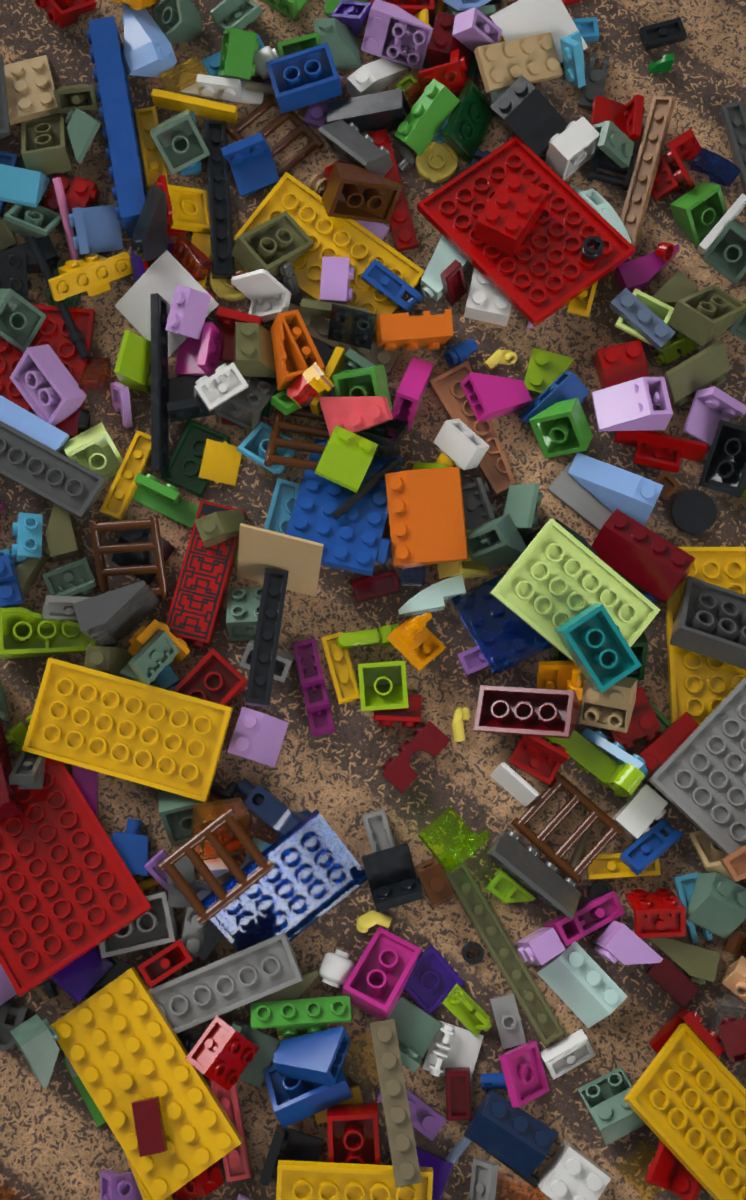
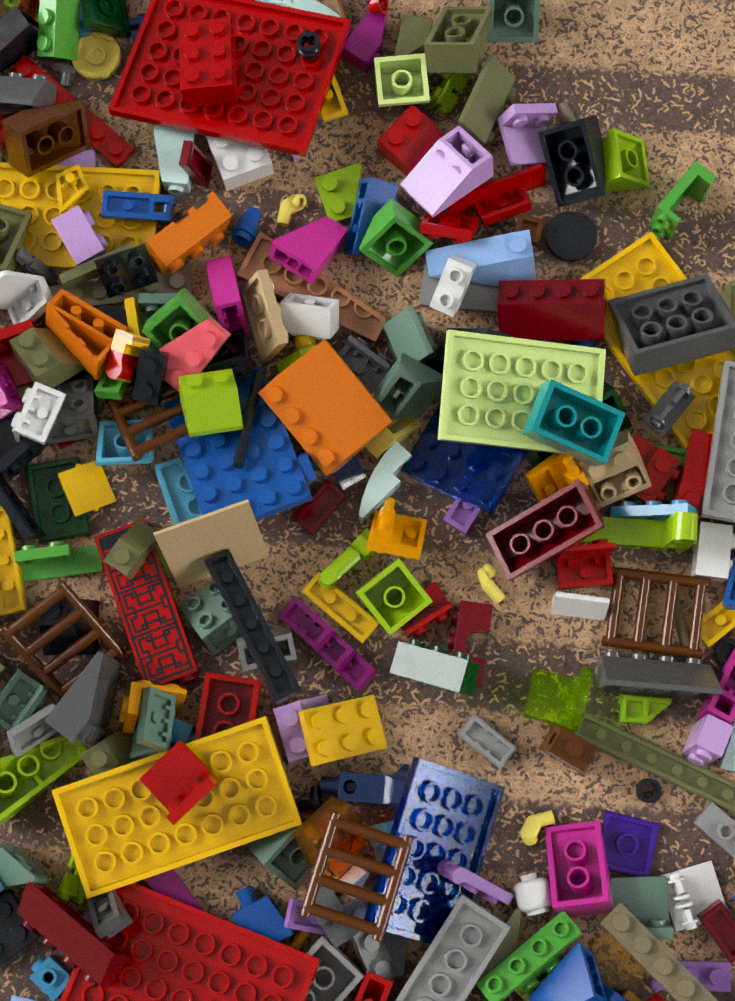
camera: 30 degrees left, 0 degrees up
black bracket [362,843,424,912] -> none
lime hinge [442,984,492,1037] -> none
sand blue plate [609,288,676,351] -> none
none -> yellow piece [55,164,90,214]
none -> black plate [133,346,169,406]
none -> red bracket [140,740,220,825]
none -> tan plate [239,269,289,363]
none -> yellow plate [298,694,388,767]
none -> brick [389,639,481,697]
none -> red plate [420,211,480,243]
none -> white brick [429,254,477,317]
none -> medium lavender plate [437,859,514,905]
none -> dark grey hinge [642,381,696,437]

